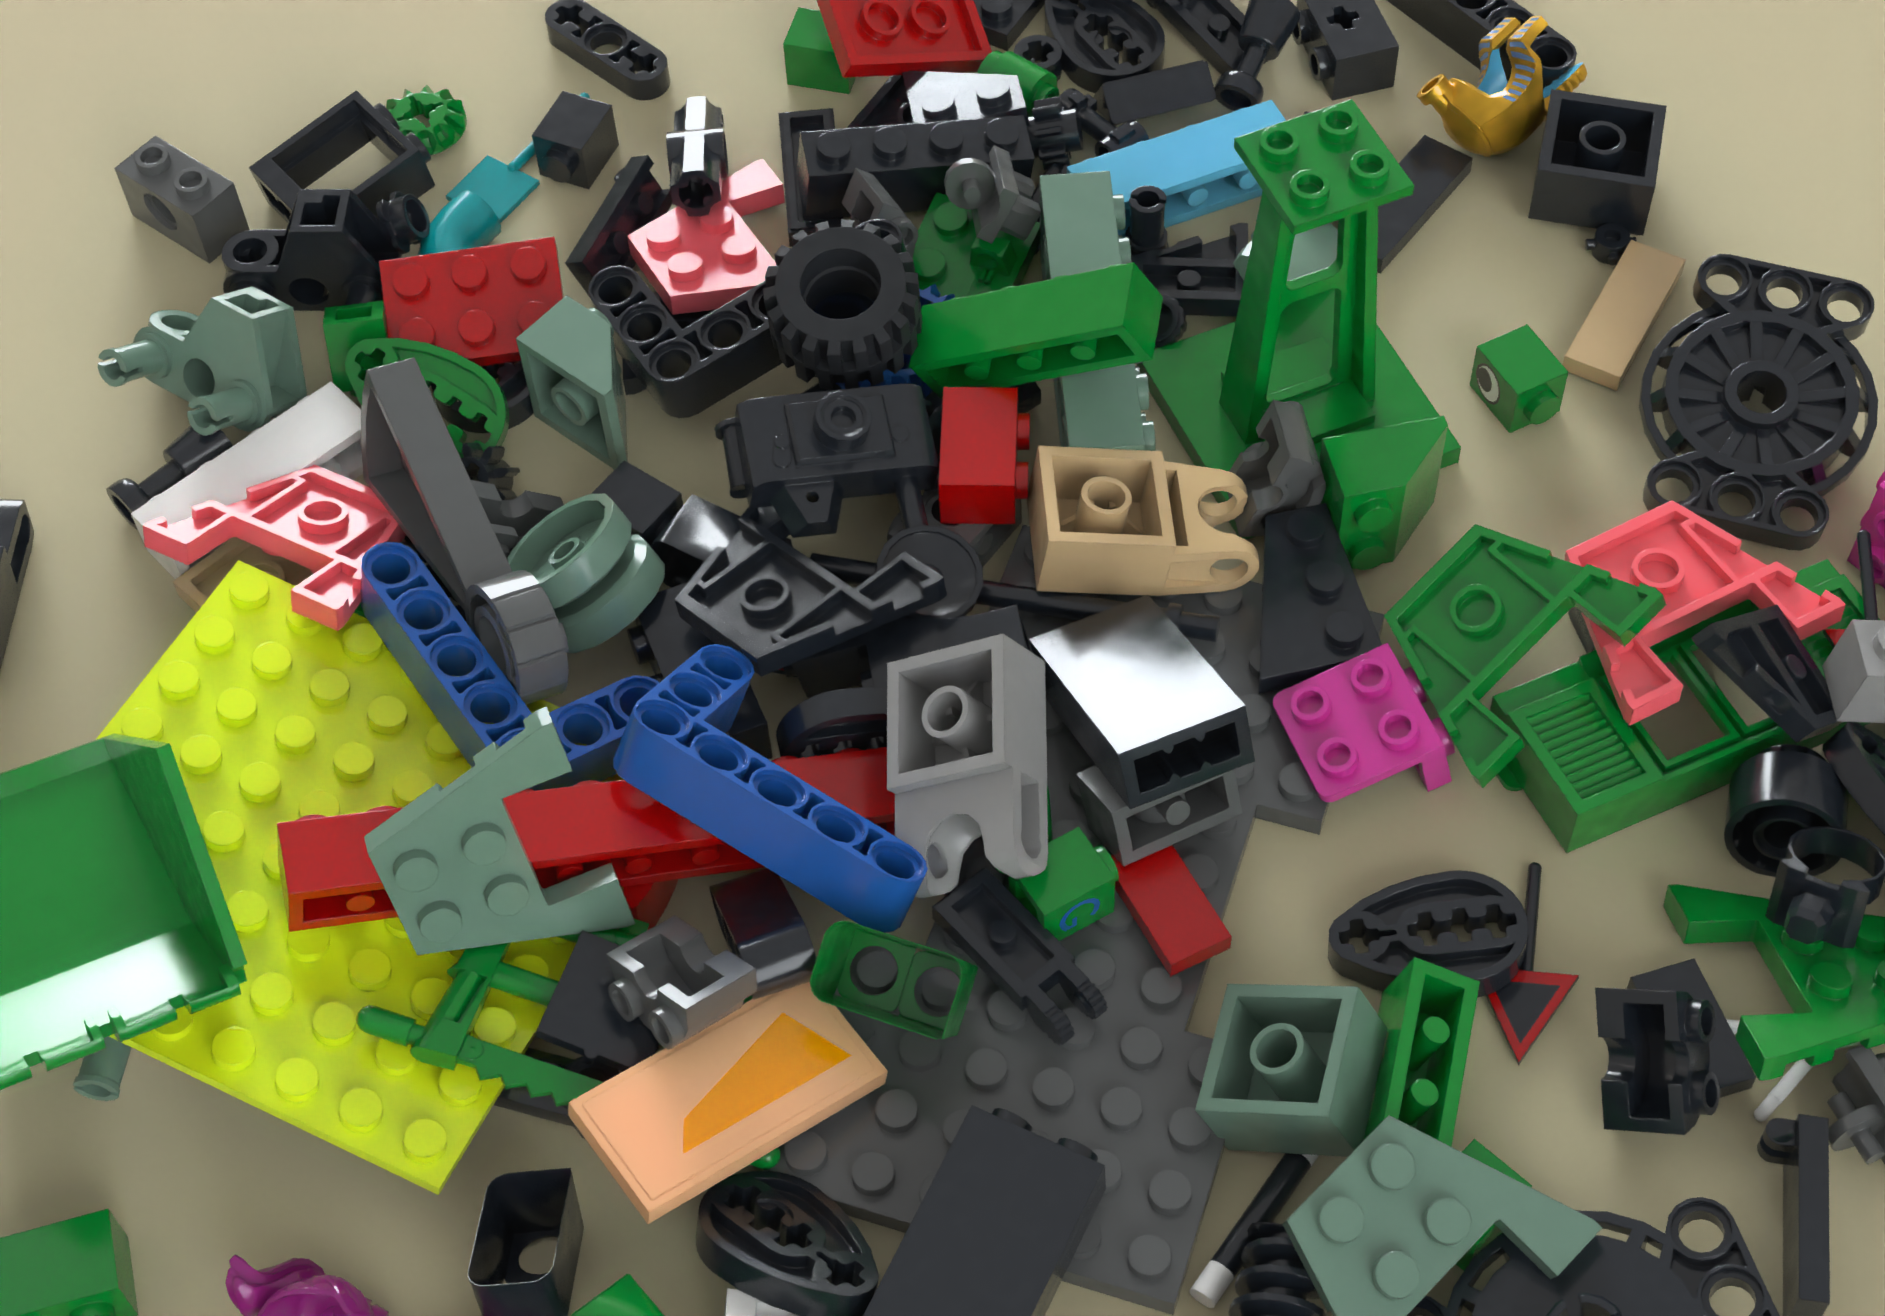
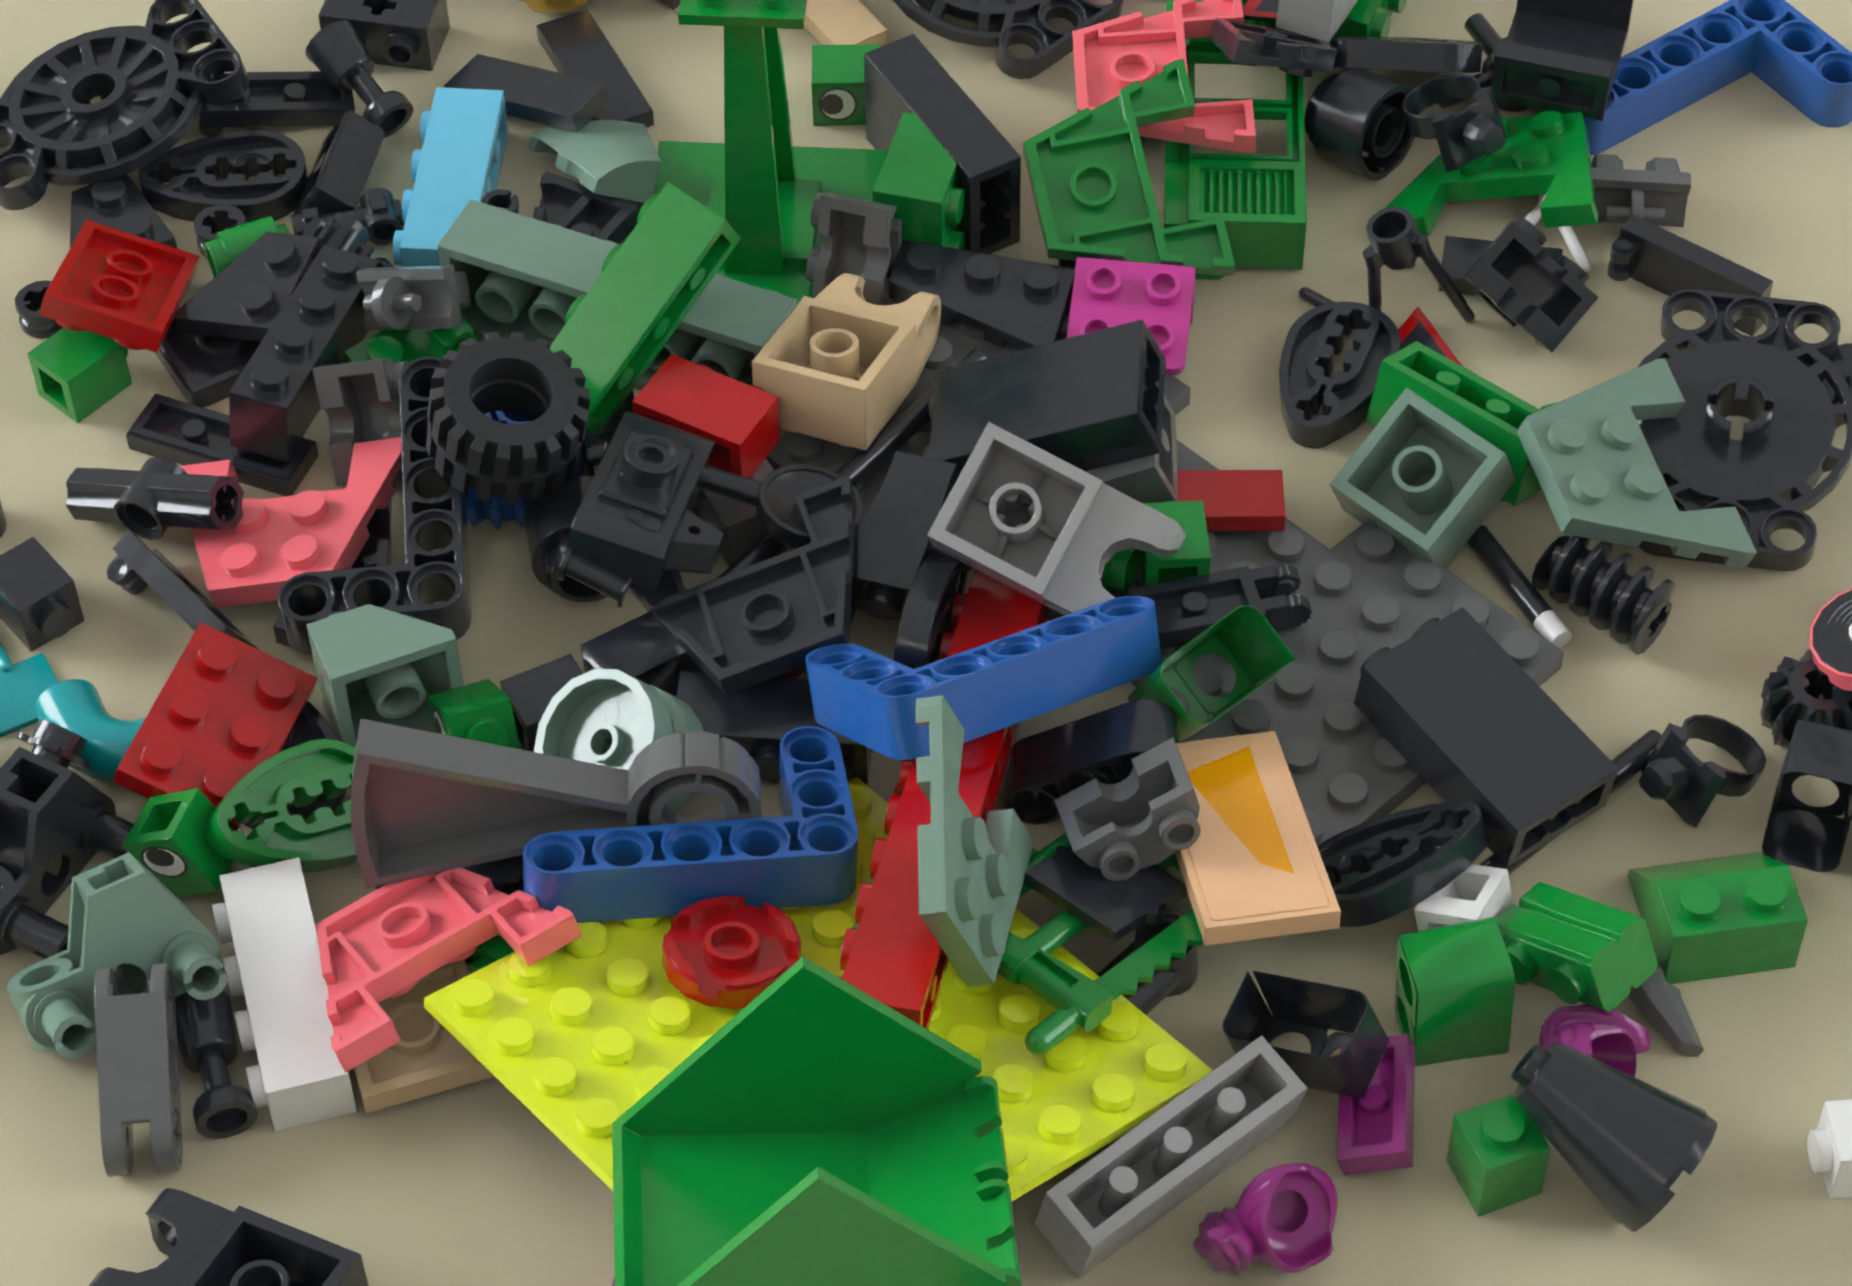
camera: 65 degrees left, 5 degrees down
none -> dark grey piece [94,963,183,1177]
none -> green brick [427,679,520,749]
none -> red tile [662,895,801,1009]
none -> black brick [864,34,1021,254]
none -> light grey brick [1034,1035,1308,1279]
none -> black plant [1362,207,1475,322]

